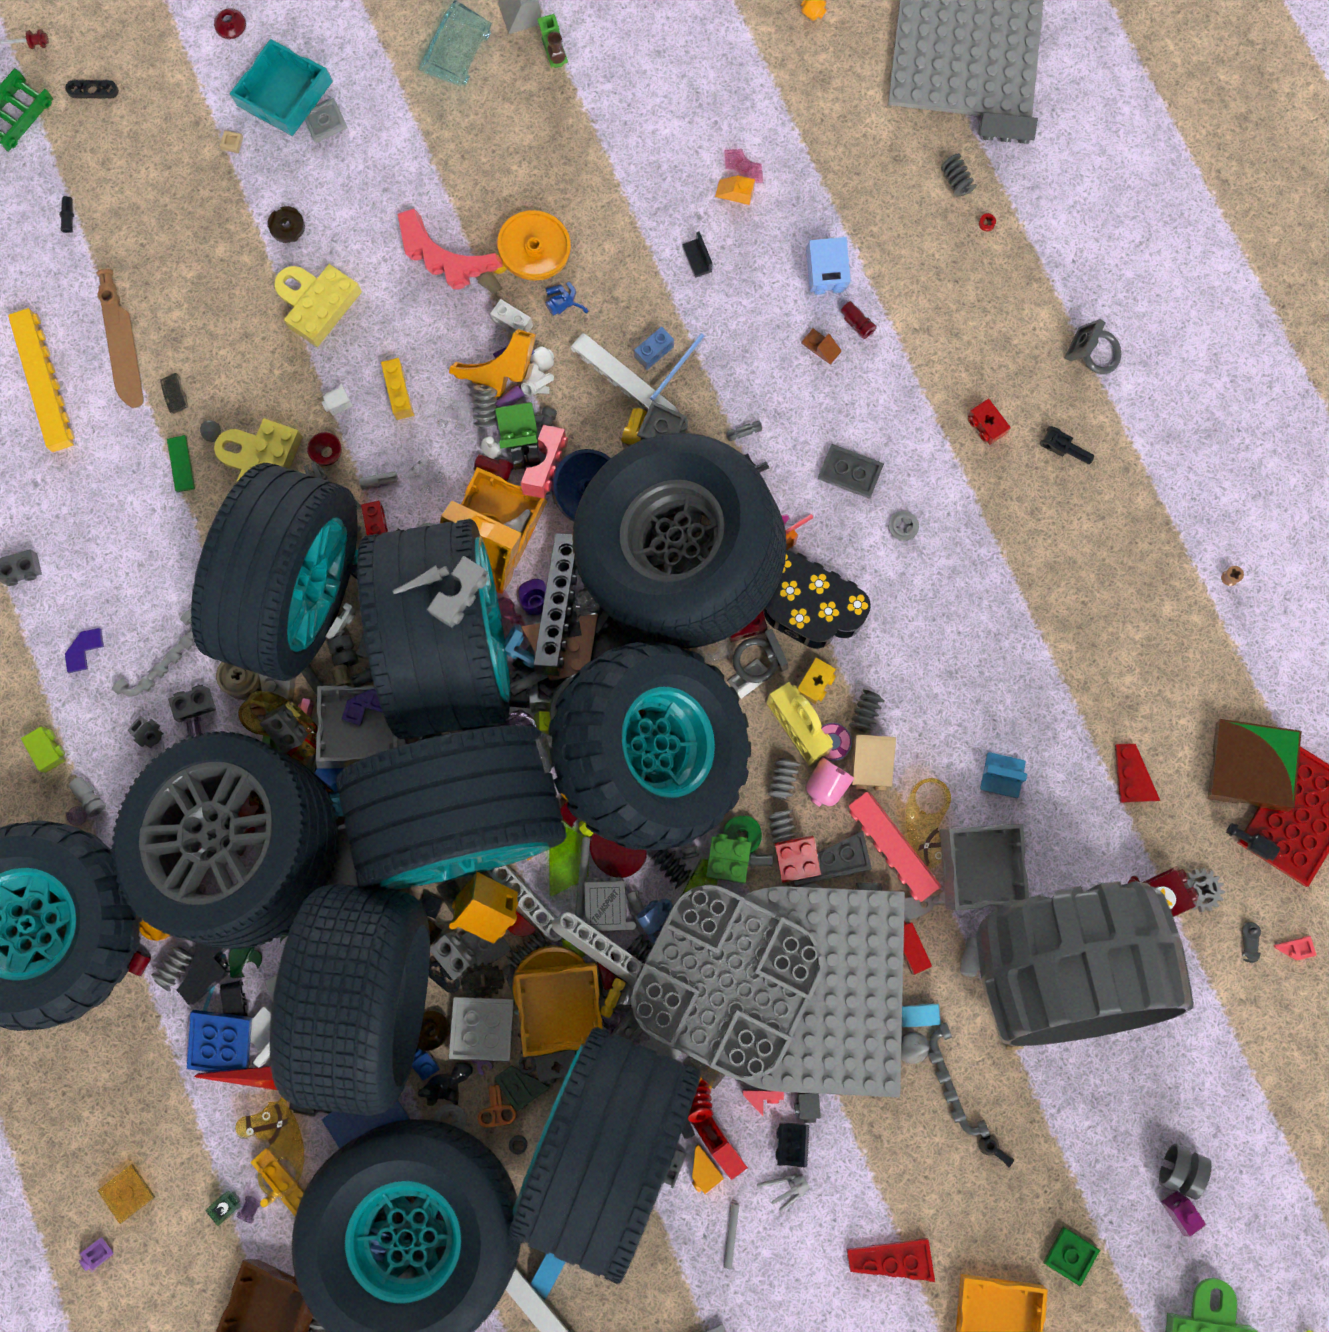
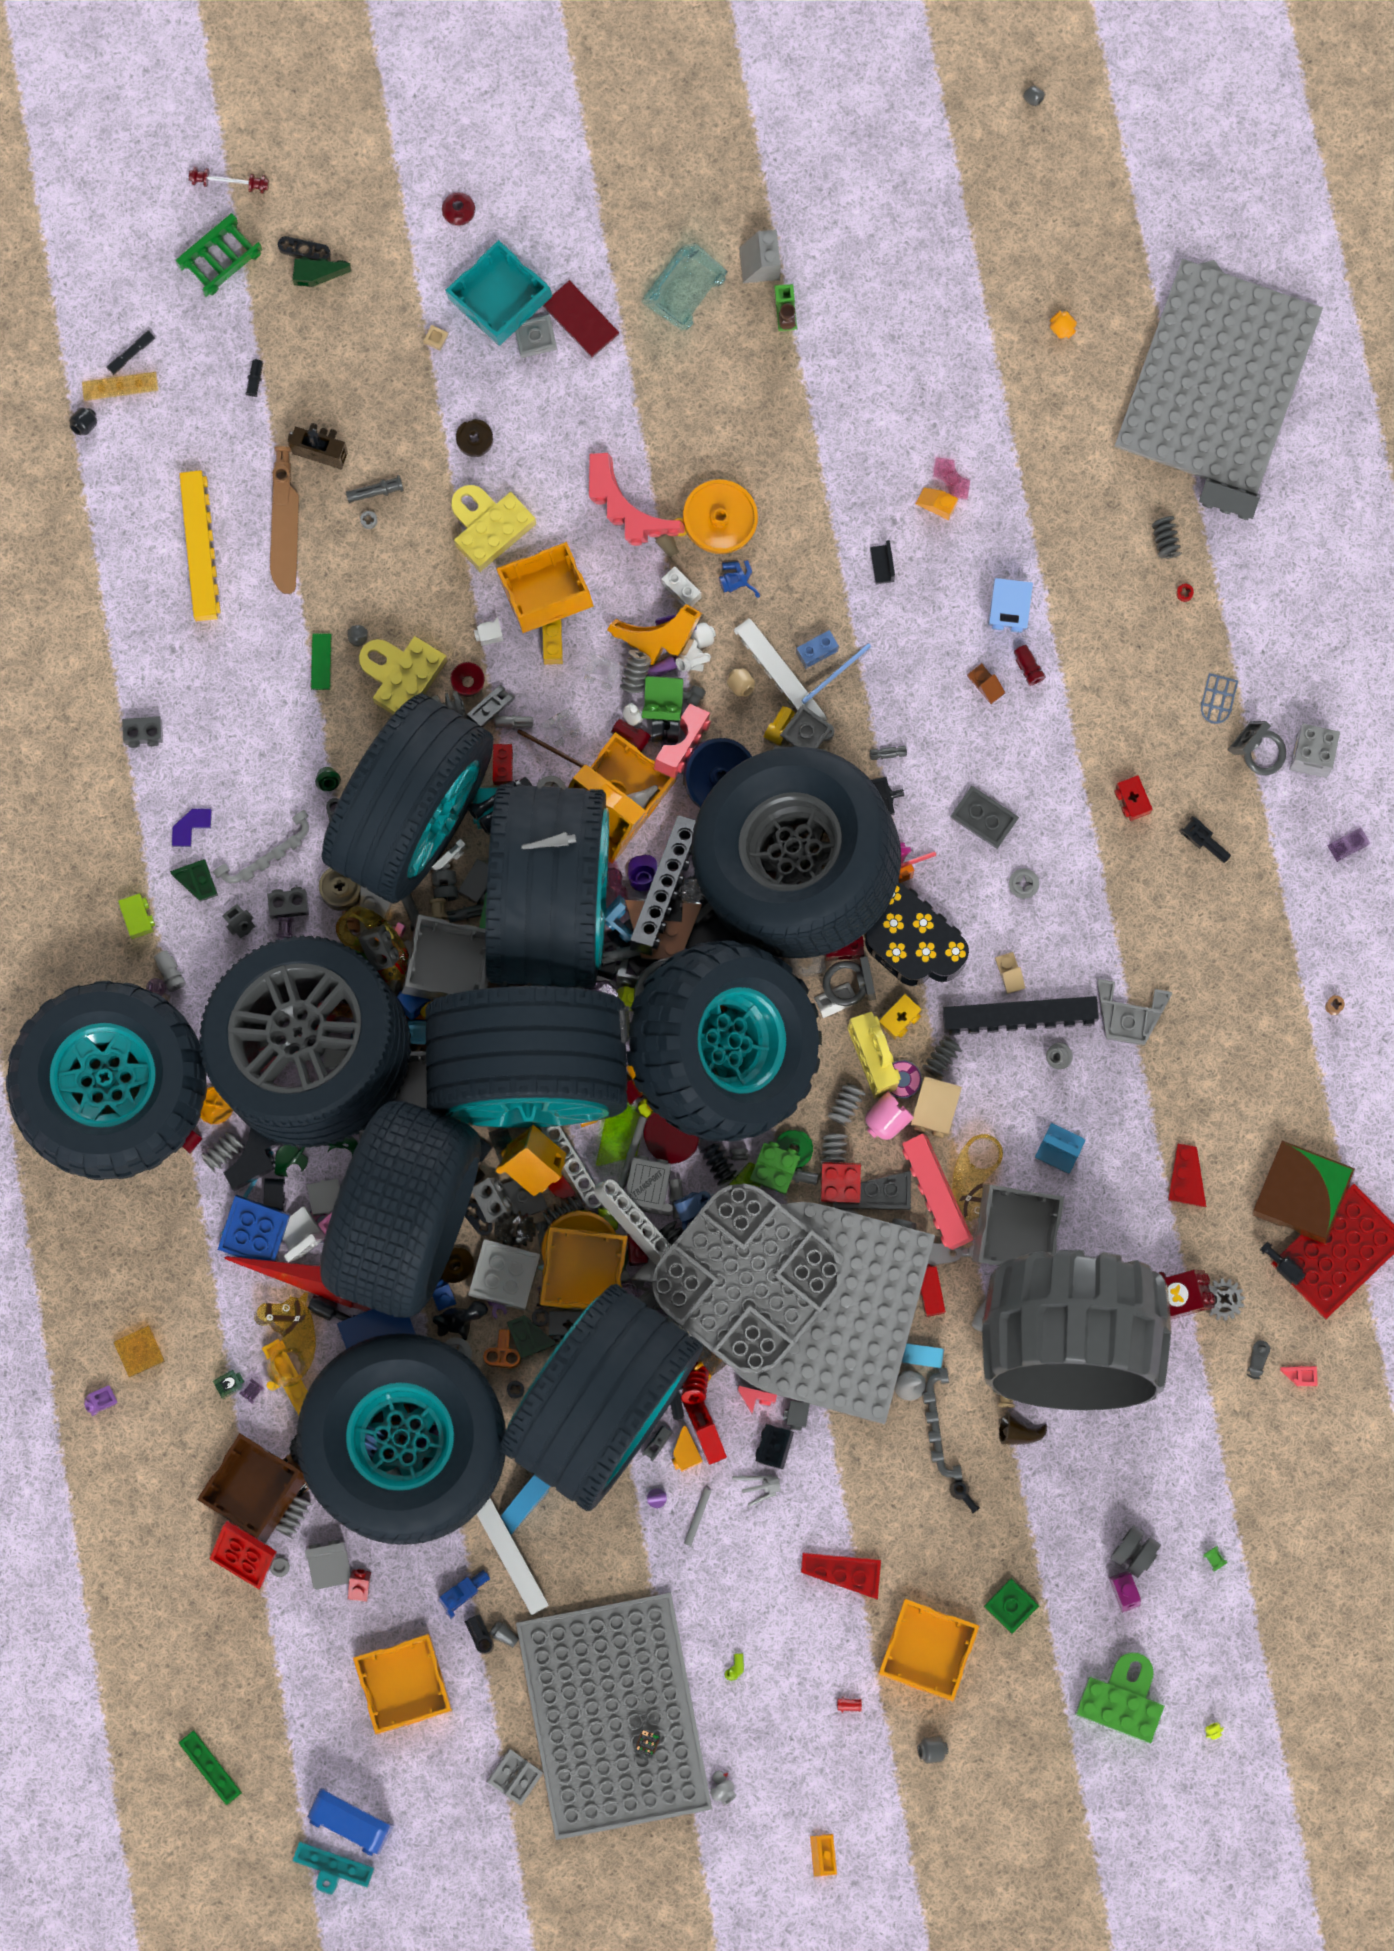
camera: 10 degrees right, 0 degrees up
clear smoke slope [160,373,188,415] -> none
dark purple tile [341,688,383,725] -> none
light grey arch [427,556,488,628] -> none
yellow axle [600,978,626,1018] -> none
none -> dark green wing [170,859,218,902]
none -> dark brown piece [288,423,348,470]
none -> dark green slope [292,257,352,287]
none -> dark grey pin [346,475,404,503]
none -> light grey bush [360,511,378,529]
none -> dark grey plate [466,685,515,728]
none -> light orange tile [496,542,594,633]
none -> reddish brown axle [517,729,596,771]
none -> dark red tile [543,280,619,358]
none -> medium lavender plate [647,1488,667,1508]
none -> tan head [727,669,755,697]
none -> black brick [943,996,1099,1036]
none -> tan slope [995,952,1025,994]
none -> dark brown hat [999,1412,1047,1445]
none -> light grey piece [1046,1043,1073,1070]
none -> light grey wing [1097,979,1172,1046]
none -> sand blue window [1201,673,1239,724]
none -> bright green bush [1203,1546,1228,1572]
none -> light grey container [1290,724,1340,778]
none -> clear purple slope [1327,828,1371,862]

